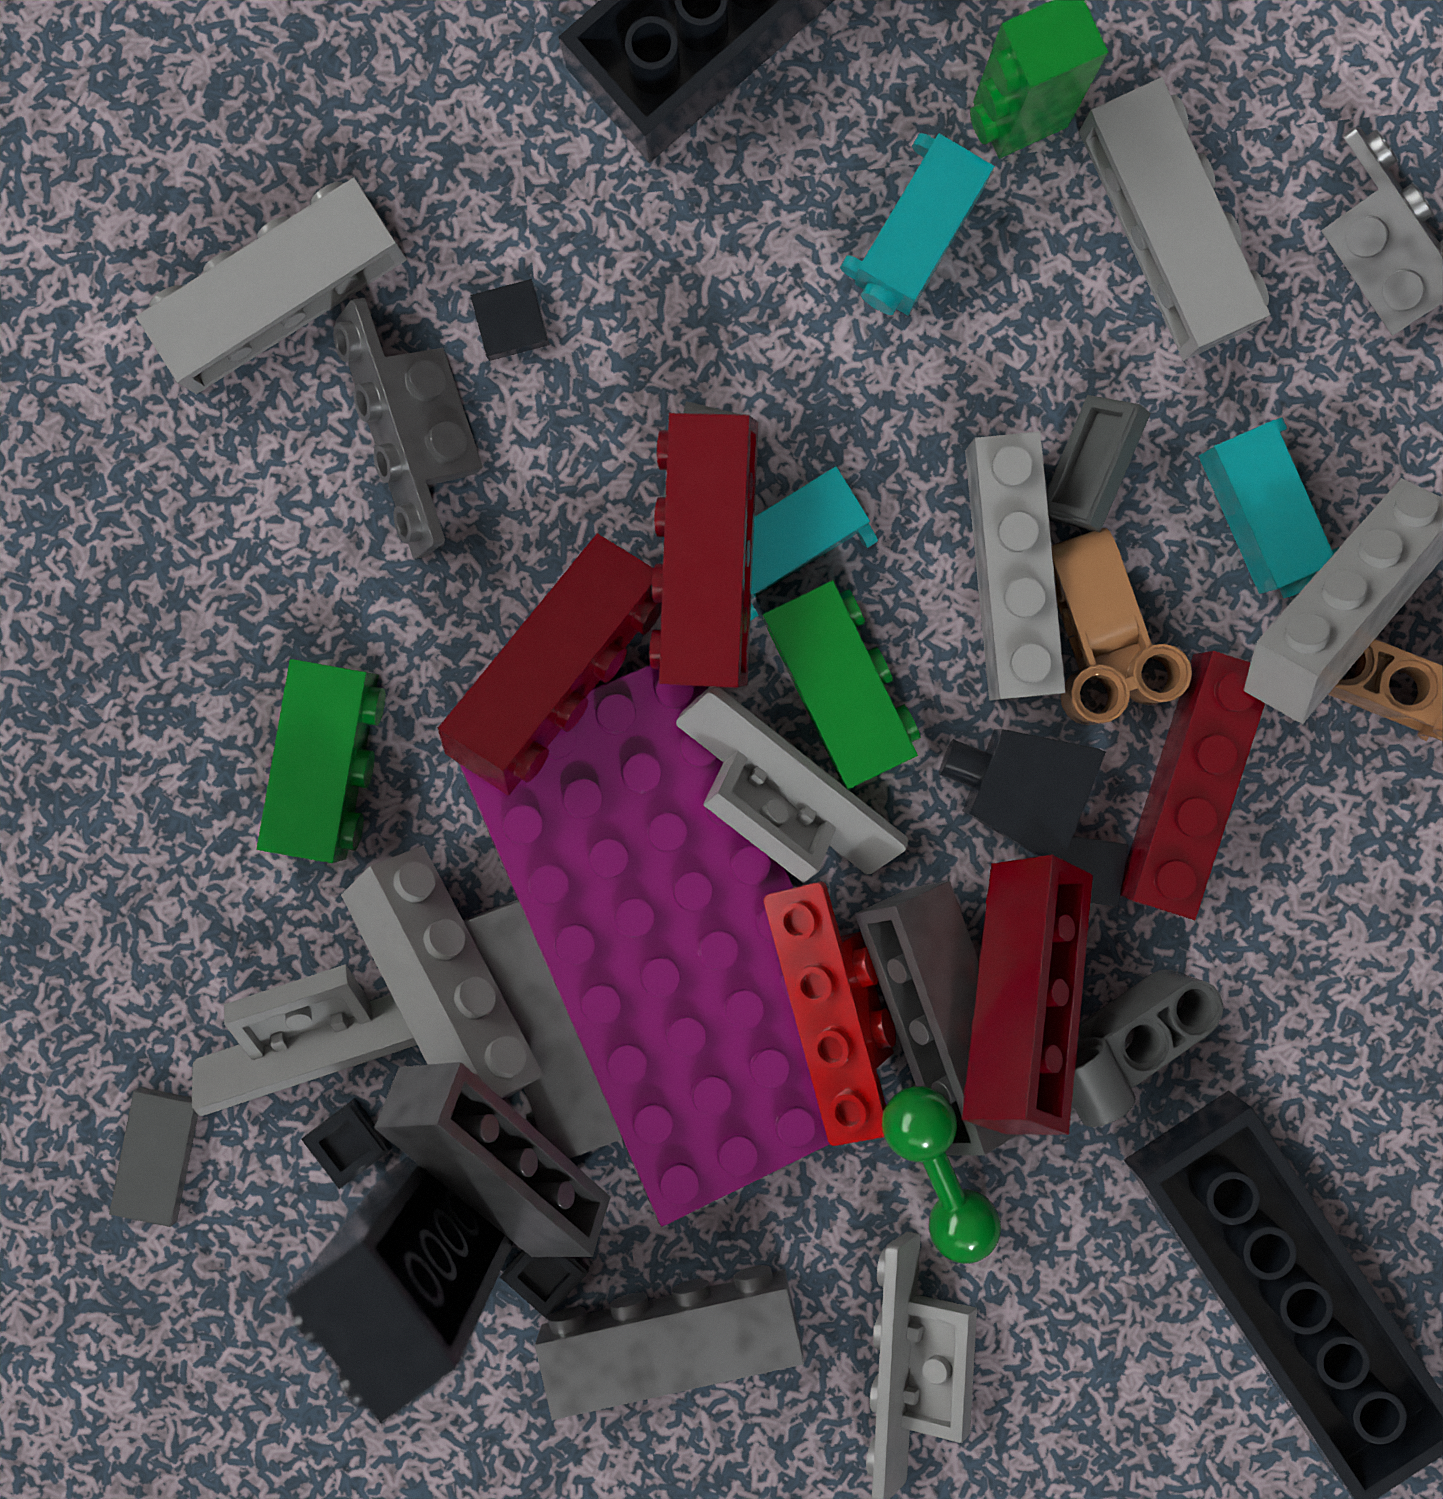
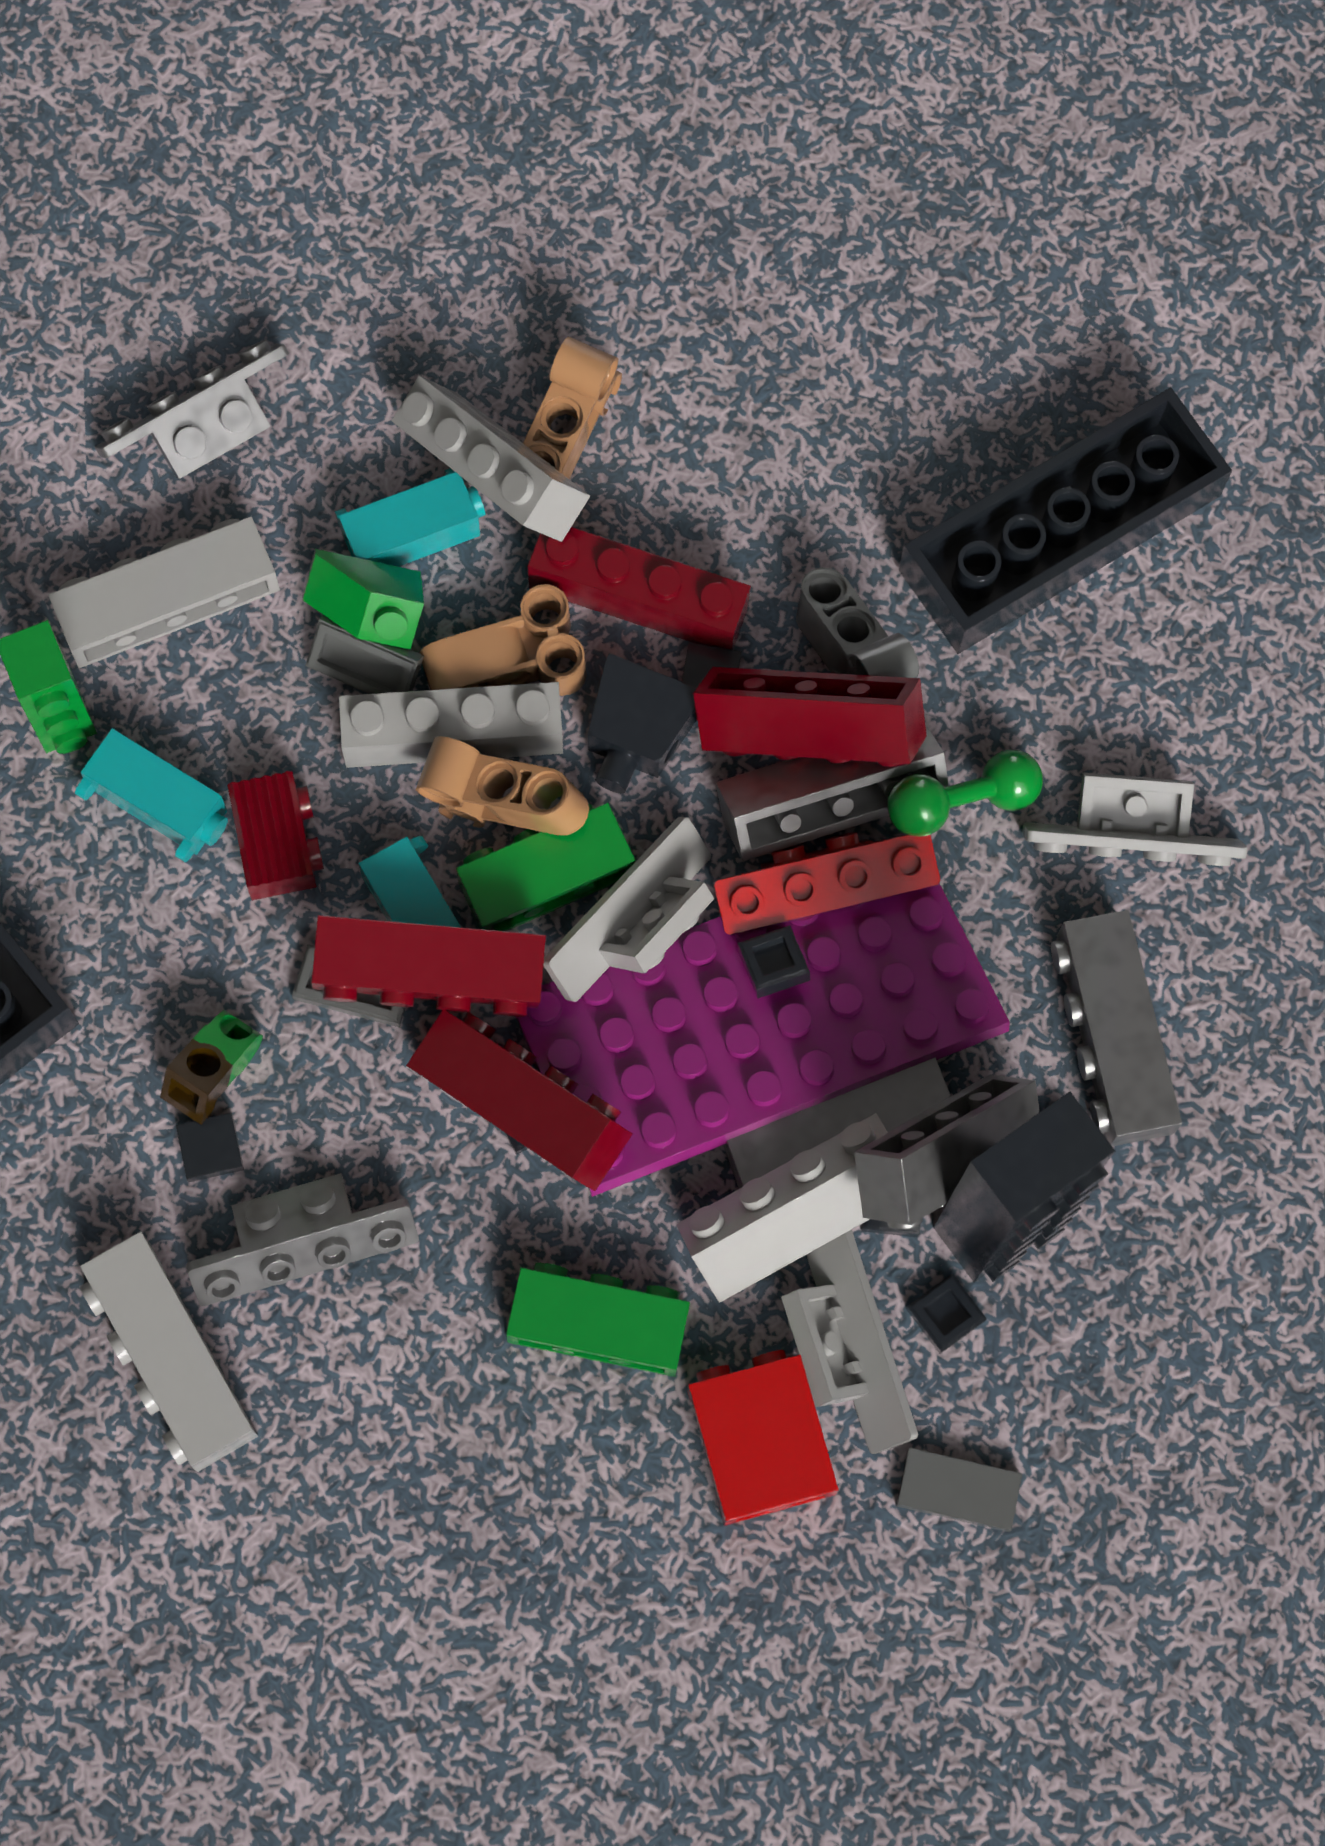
camera: 90 degrees left, 15 degrees down
none -> dark brown leg [160,1010,263,1125]
none -> dark red brick [227,771,324,901]
none -> green slope [302,549,424,650]
none -> medium nougat piece [416,736,589,835]
none -> red panel [687,1350,839,1526]
none -> black tile [738,925,810,999]

